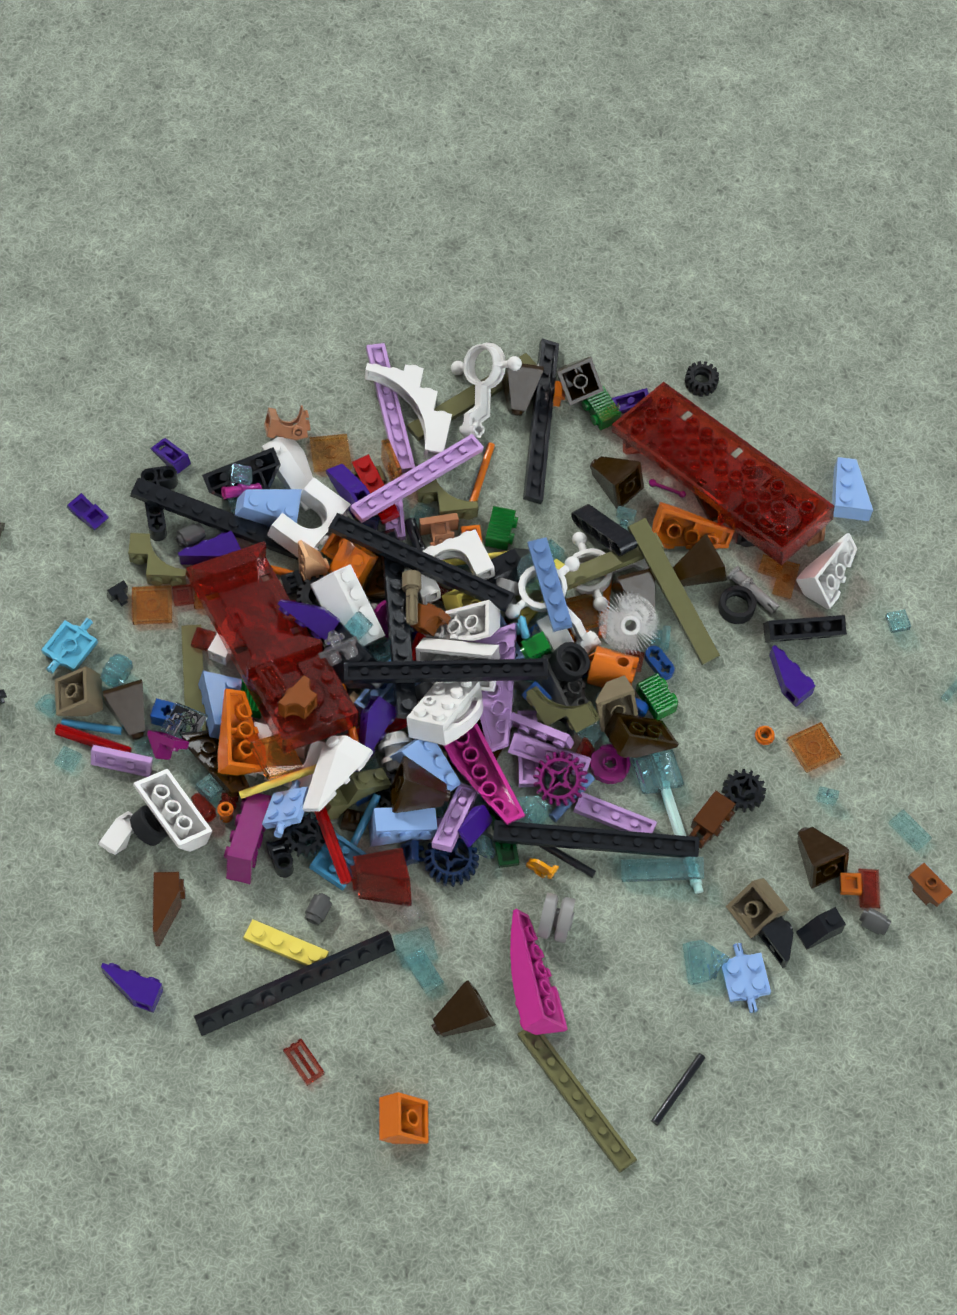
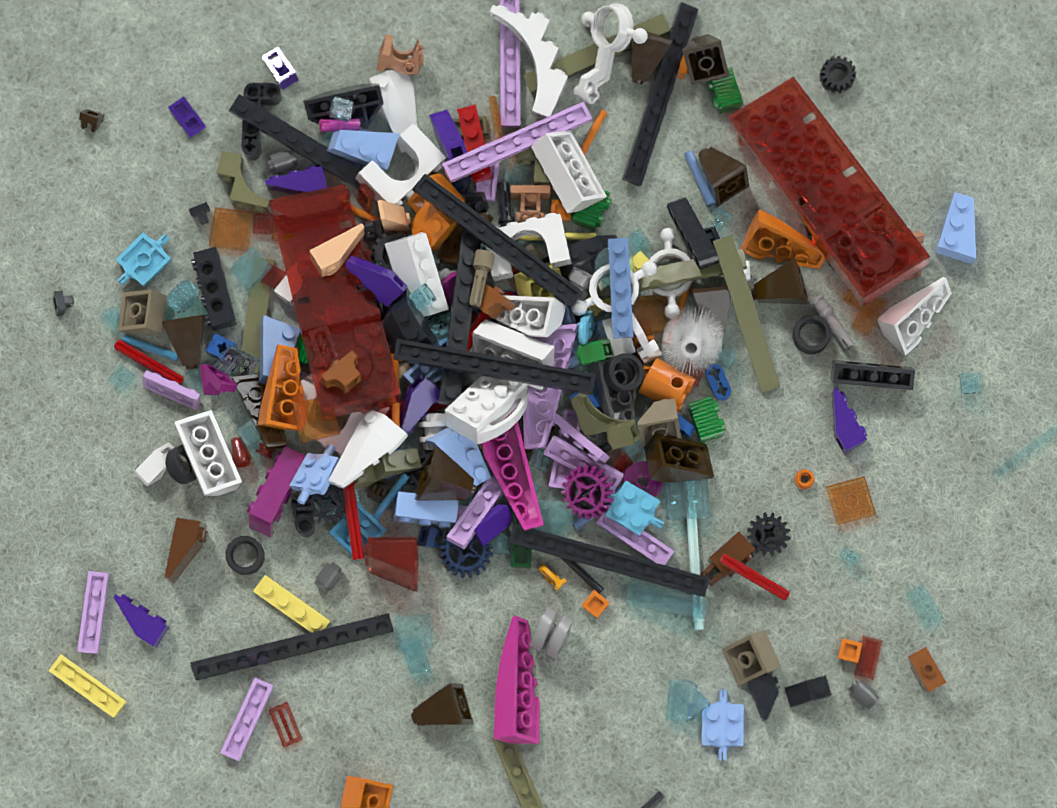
camera: 20 degrees right, 15 degrees up
orange pin [217,802,234,823] -> none
light yellow bar [239,764,317,799] -> none
clear orange tile [309,434,352,472] -> none
clear hips [318,630,358,666] -> none
dark purple slope [612,388,653,414] -> none
magenta hinge [649,479,686,498] -> none
dark brown slope [797,827,849,889] -> none
none -> light yellow plate [49,654,127,718]
none -> lavender plate [77,571,110,654]
none -> black brick [191,247,237,331]
none -> lavender plate [220,678,274,762]
none -> black tyre [225,536,265,575]
none -> clear light blue piece [230,247,272,290]
none -> light nougat slope [310,224,364,277]
none -> clear red tile [357,183,375,214]
none -> clear light blue tile [529,448,550,472]
none -> white slope [531,130,607,213]
none -> orange plate [581,590,610,619]
none -> medium azure plate [601,481,664,536]
none -> medium blue piece [684,151,716,207]
none -> red axle [719,554,790,601]

